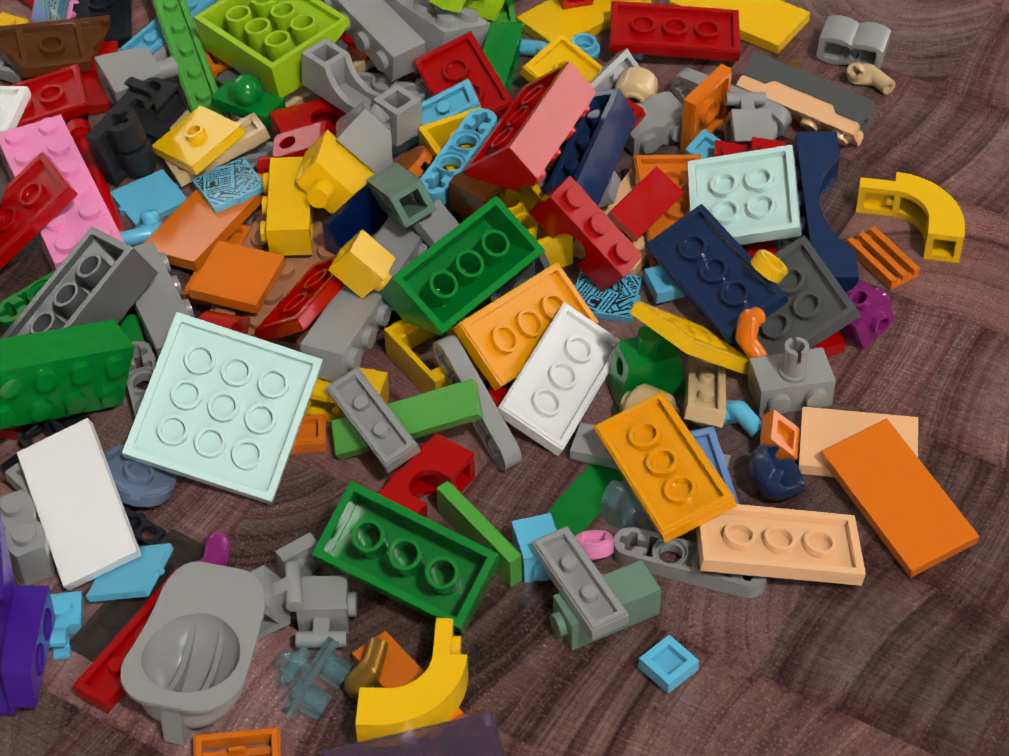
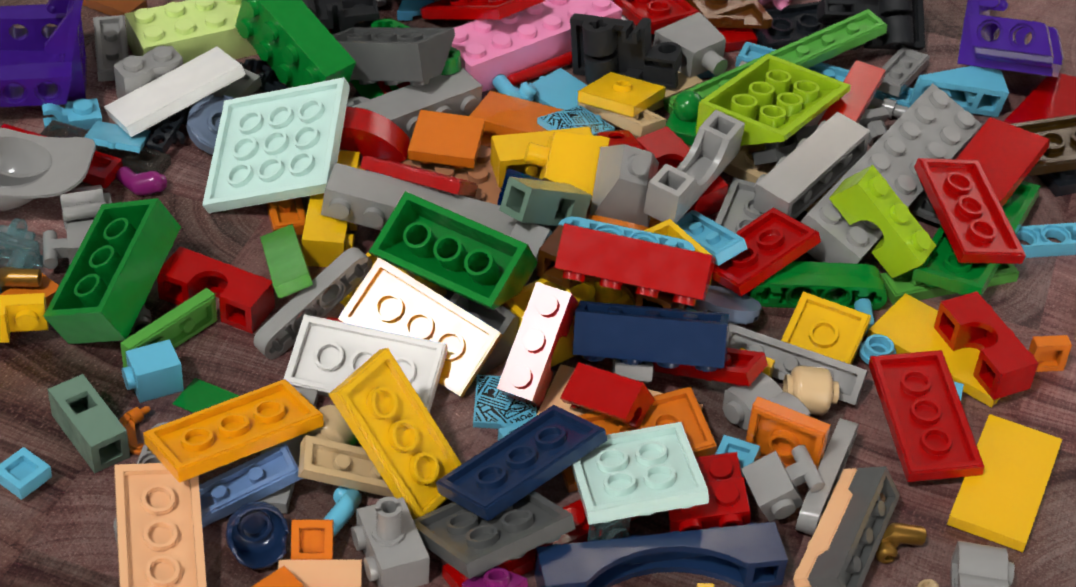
camera: 75 degrees right, 5 degrees down
light grey tile [325,366,421,473] -> none
yellow brick [328,229,396,299] -> none
light grey tile [531,526,629,640] -> none
bright pink tile [575,530,614,561] -> none
orange arm [735,307,769,358] -> none
yellow tile [750,249,788,284] -> none

